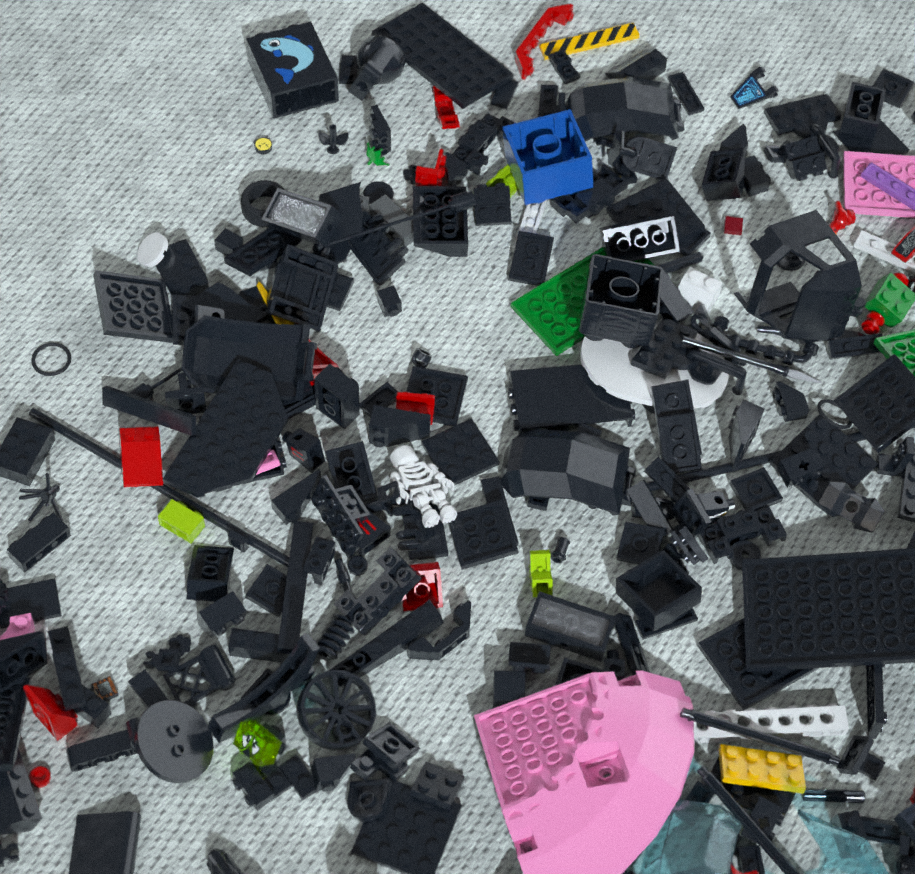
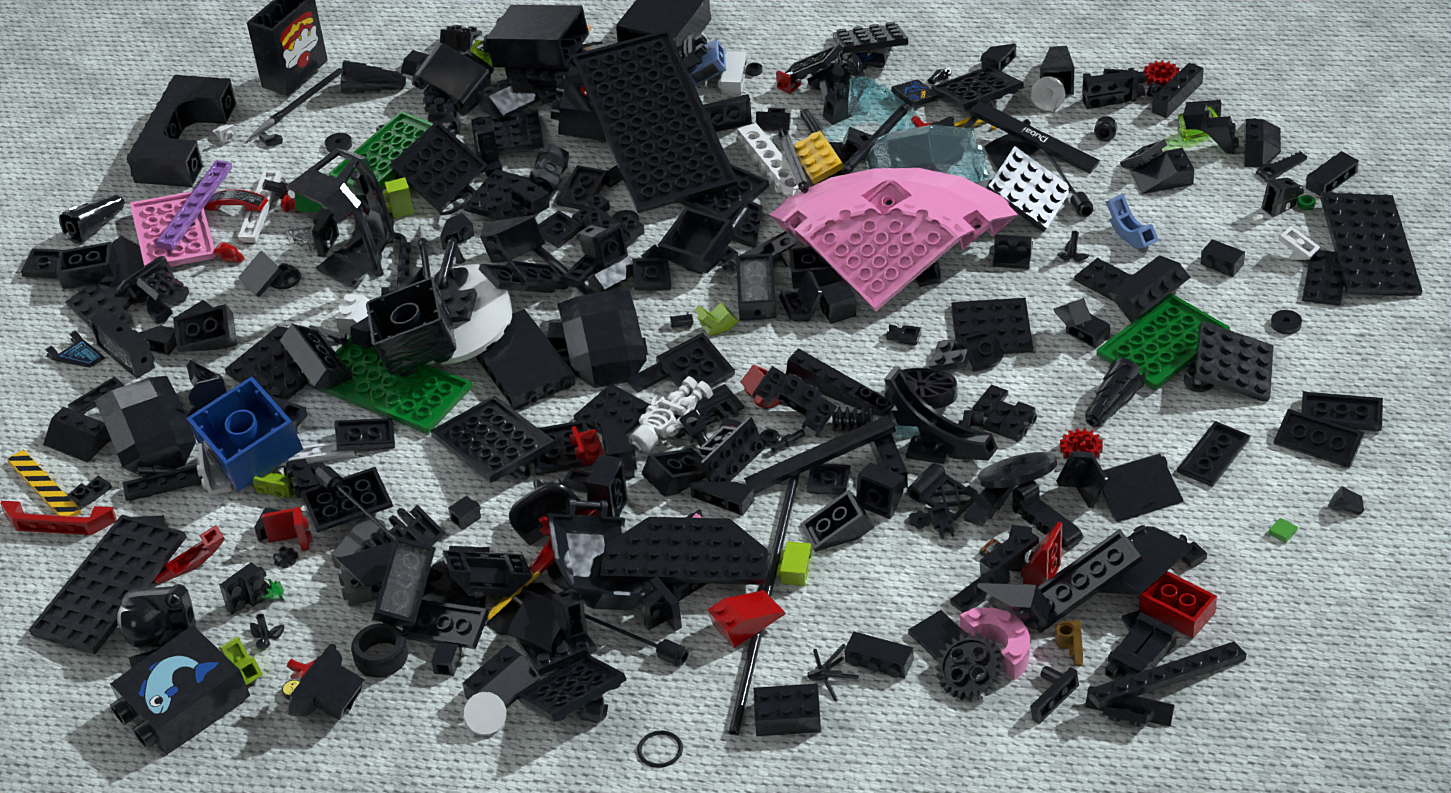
camera: 105 degrees left, 15 degrees down
black tile [102,386,196,436] -> none
black tile [228,529,249,553] -> none
clear neon green brick [233,720,282,767] -> none
black torso [282,428,325,473] -> none
black bracket [303,537,336,586] -> none
black slope [311,753,356,792] -> none
black piece [363,181,394,204] -> none
black tile [363,722,420,770] -> none
black slope [407,600,471,661] -> none
black plate [410,761,465,810] -> none
black bracket [452,113,515,175] -> none
black plate [669,522,709,565] -> none
dark red tile [724,216,743,236] -> none
none -> black brick [88,308,155,379]
none -> lime brick [219,636,263,685]
none -> black piece [286,644,365,720]
none -> lime brick [383,178,414,219]
none -> black plate [430,395,556,483]
none -> black piece [509,477,585,545]
none -> black tile [556,165,609,210]
none -> black wing [731,200,763,248]
none -> black plate [886,324,921,345]
none -> black bracket [1056,451,1108,508]
none -> red gear [1060,428,1103,459]

